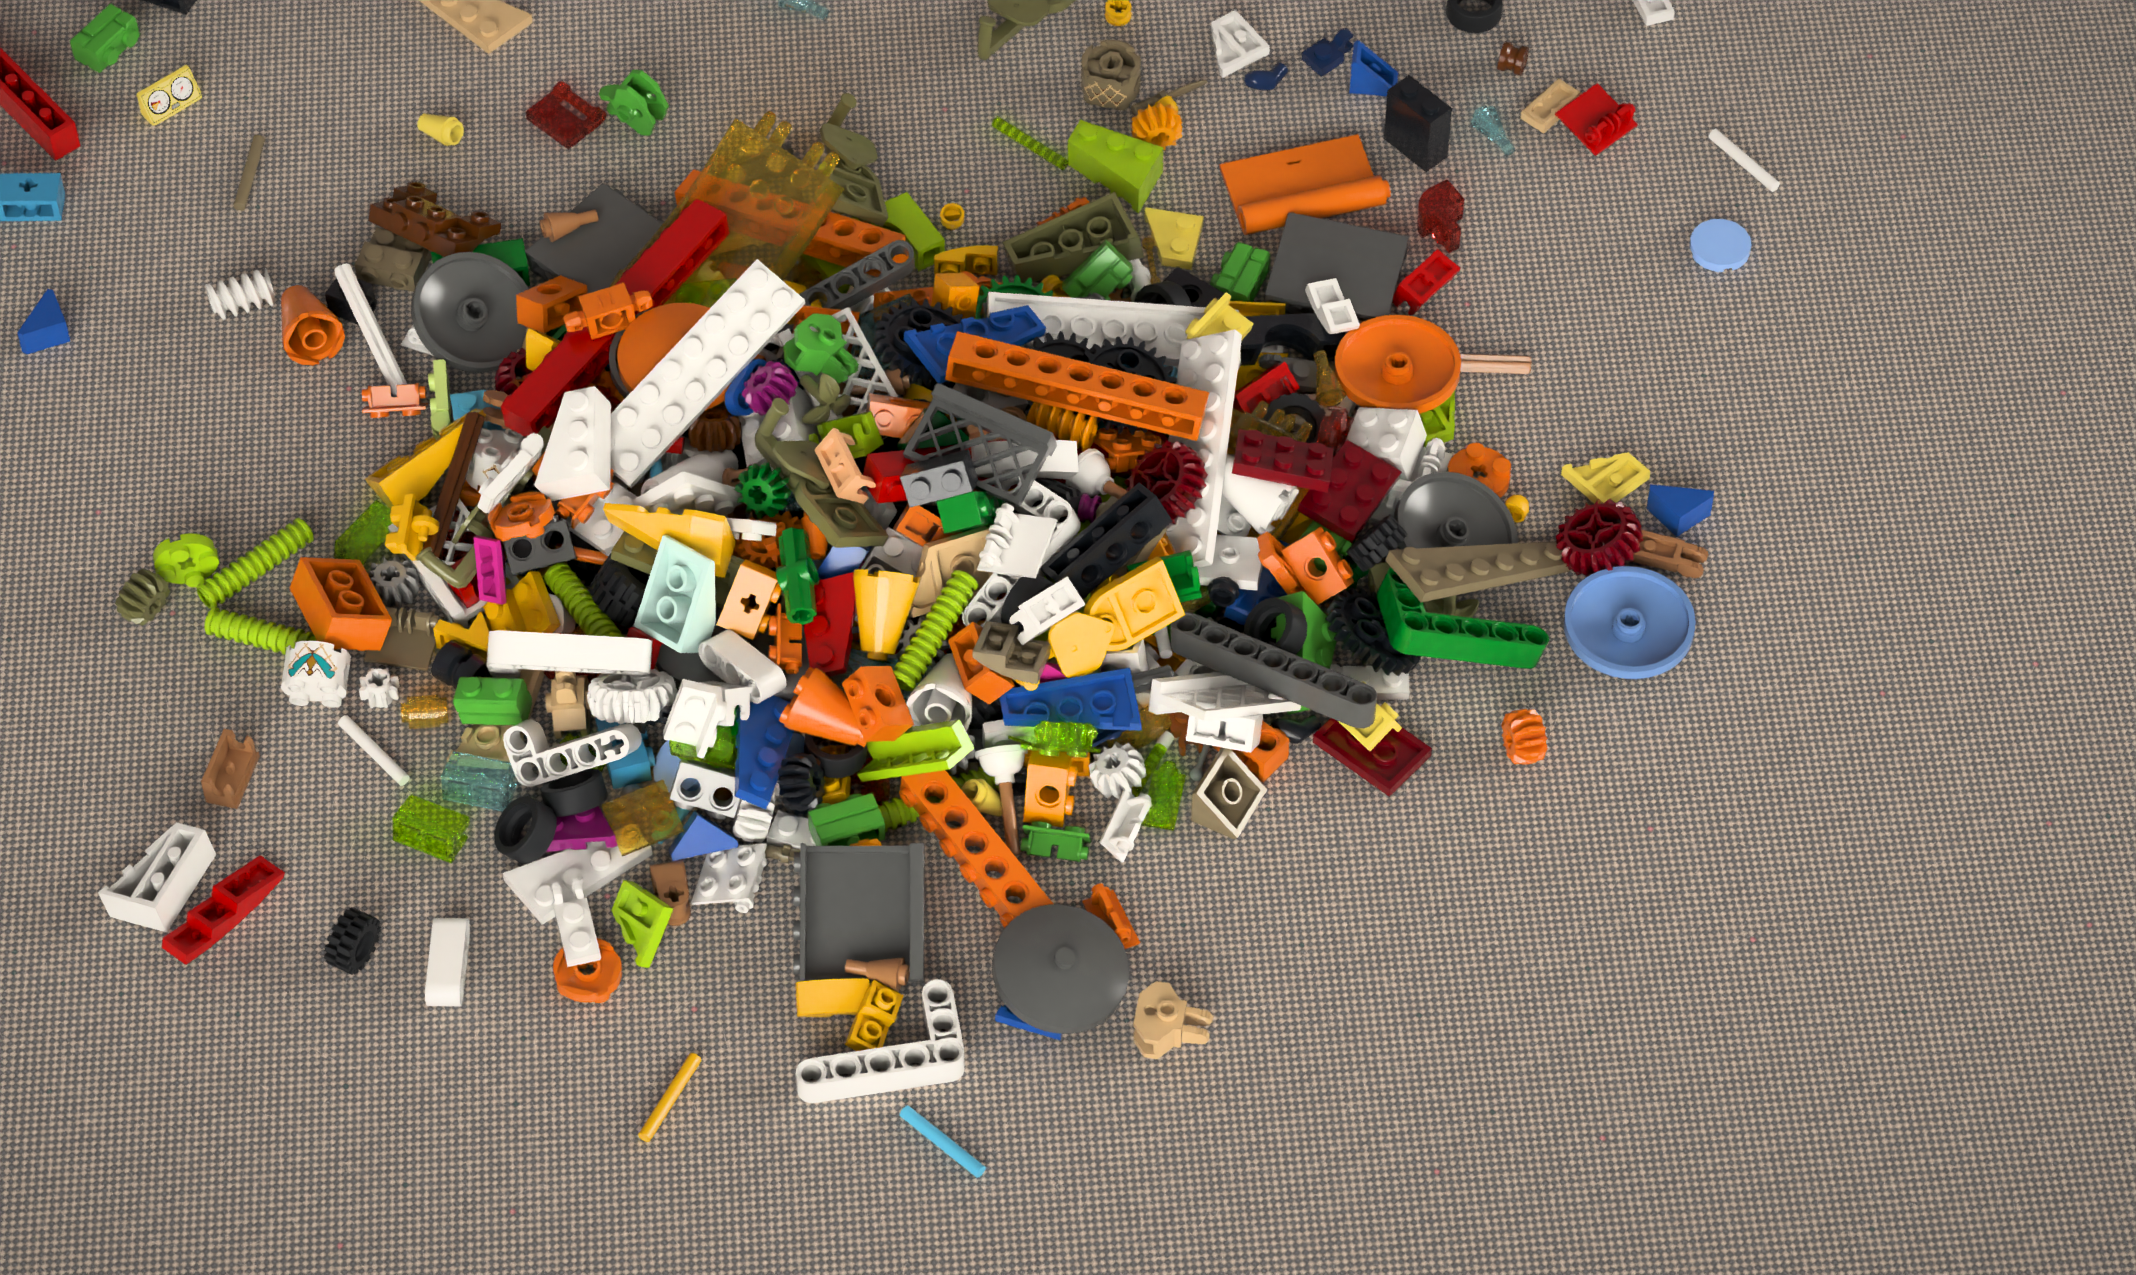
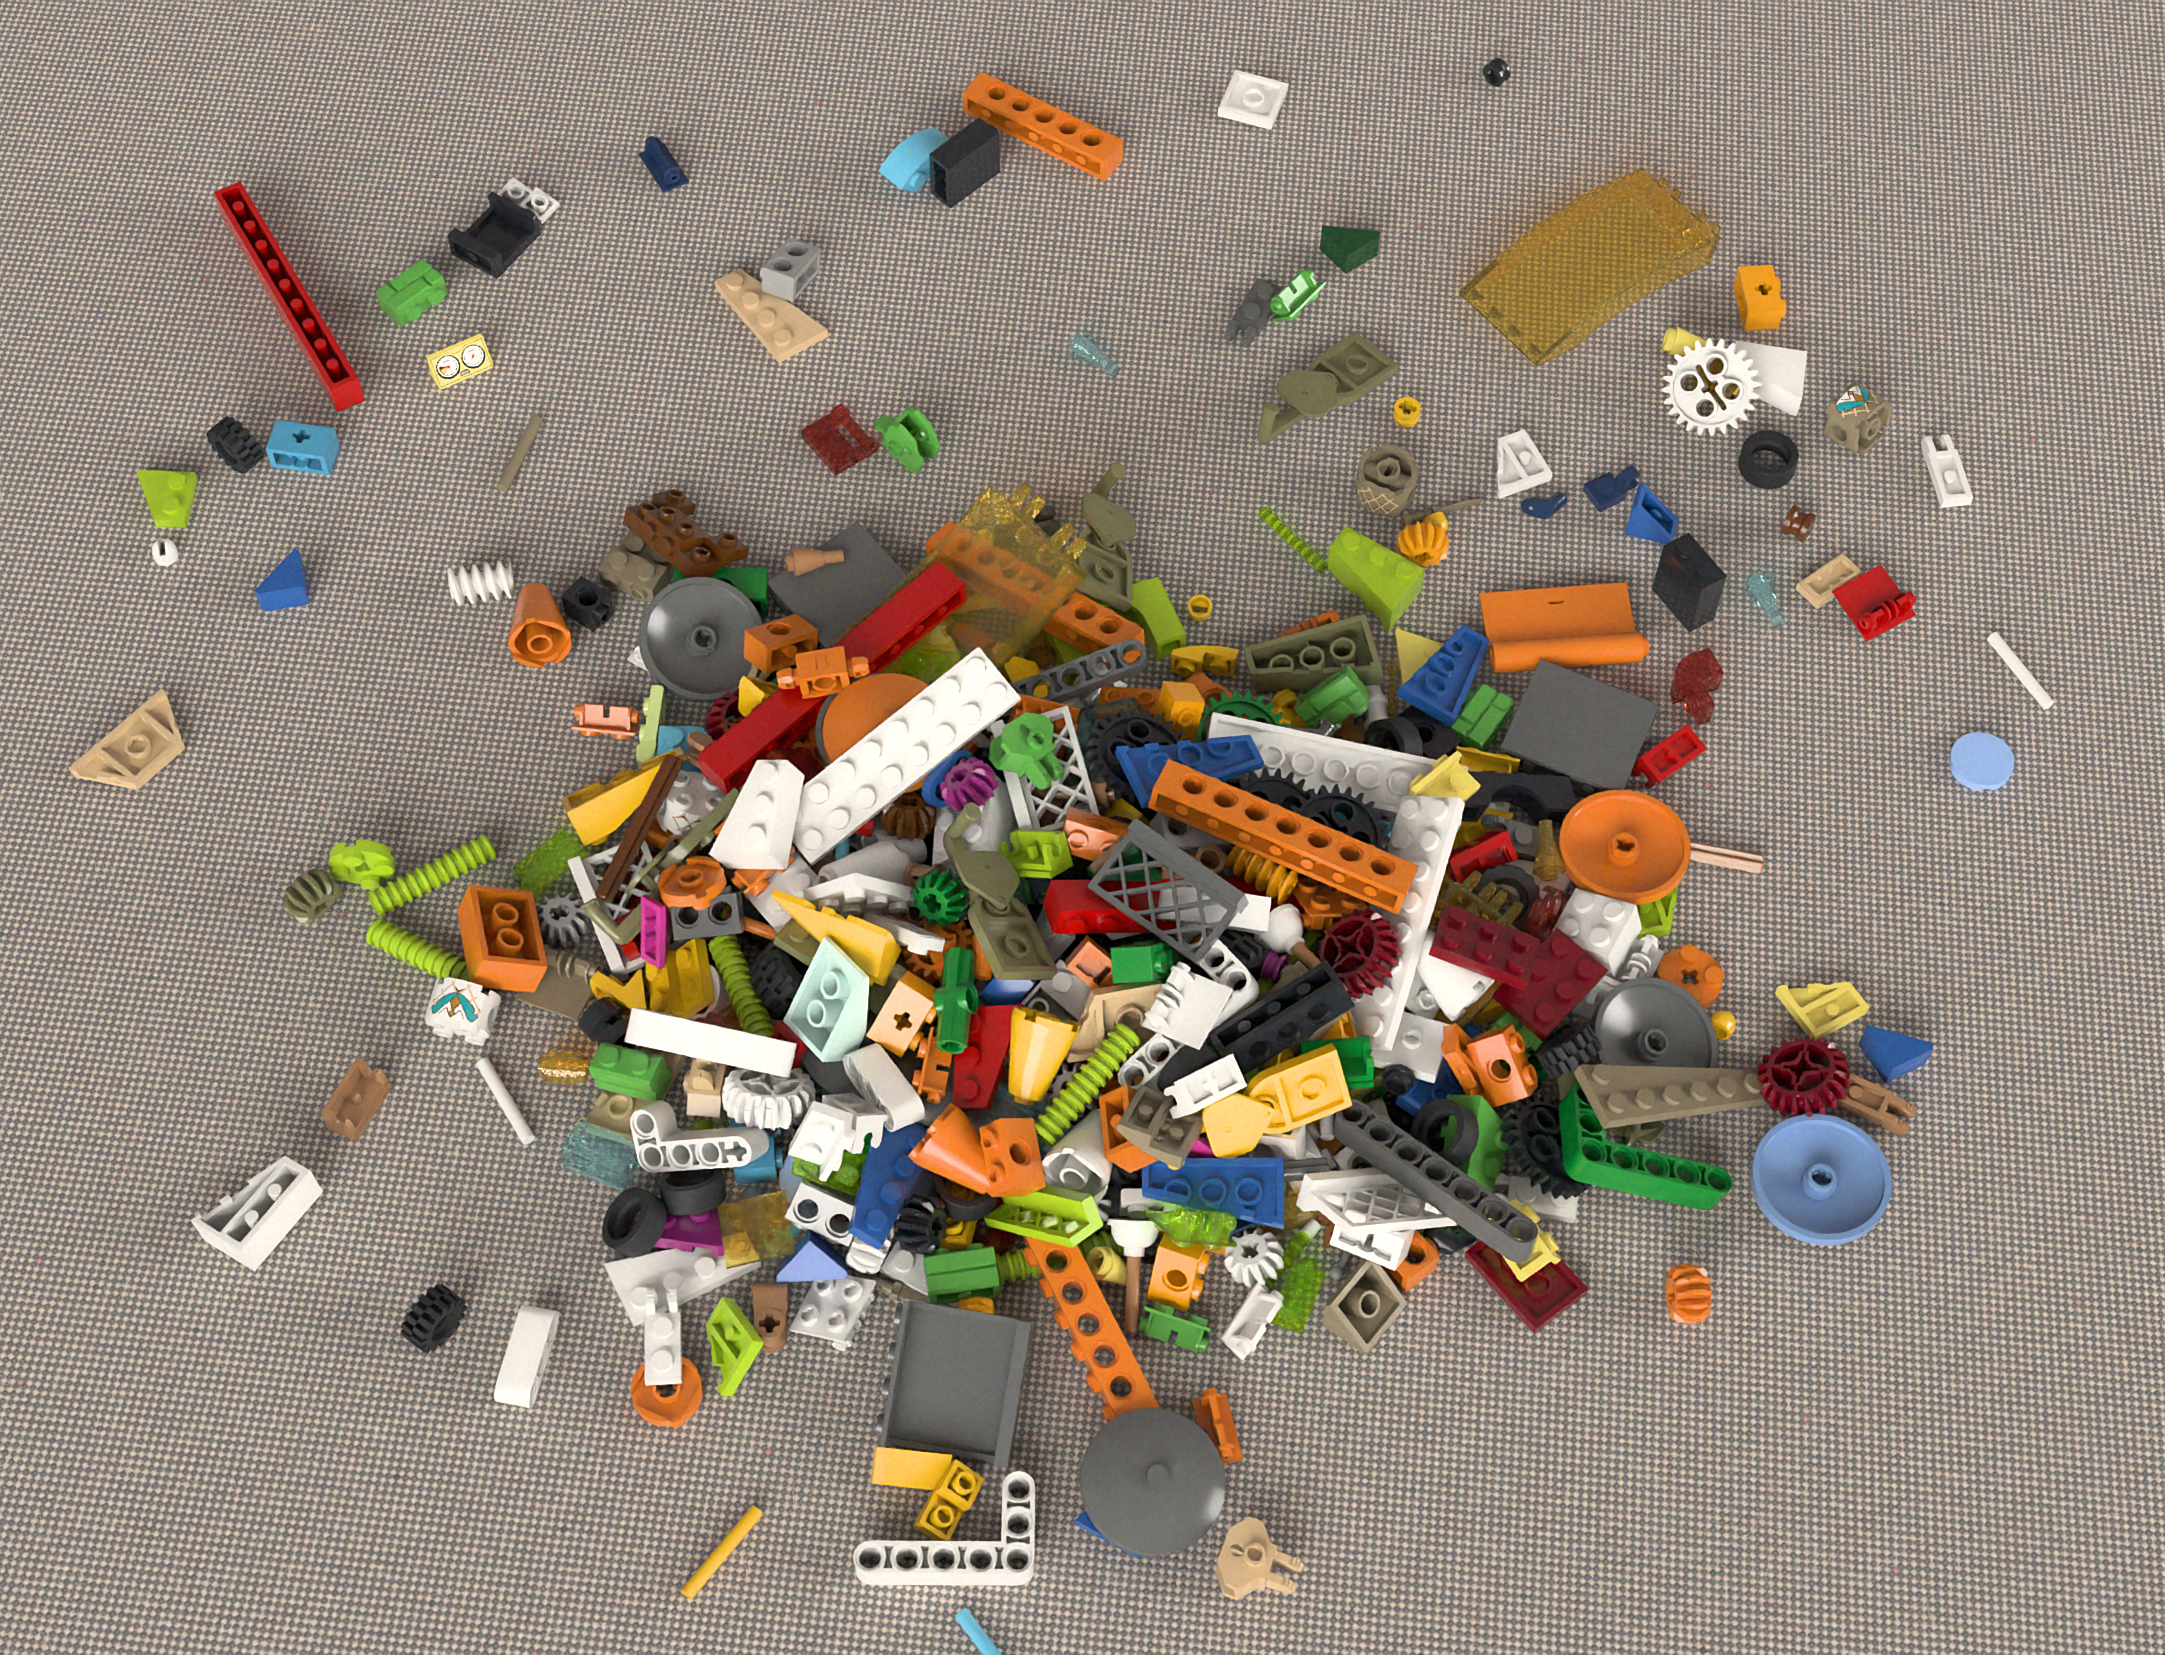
camera: 10 degrees right, 5 degrees up
red slope [161,855,285,965] -> none
white axle [335,263,407,397] -> none
white gear [359,668,400,708] -> none
yellow hips [385,493,440,561] -> none
clear neon green hinge [392,794,470,864] -> none
light yellow cone [417,113,464,146] -> none
white hinge [478,433,544,514] -> none
olive plant [800,373,851,424] -> none
light nougat hinge [815,428,876,504] -> none
medium nougat cone [845,957,910,991] -> none
brick [900,449,978,508] -> none
white slope [1305,278,1360,334] -> none
none -> blue wing [1395,624,1490,727]

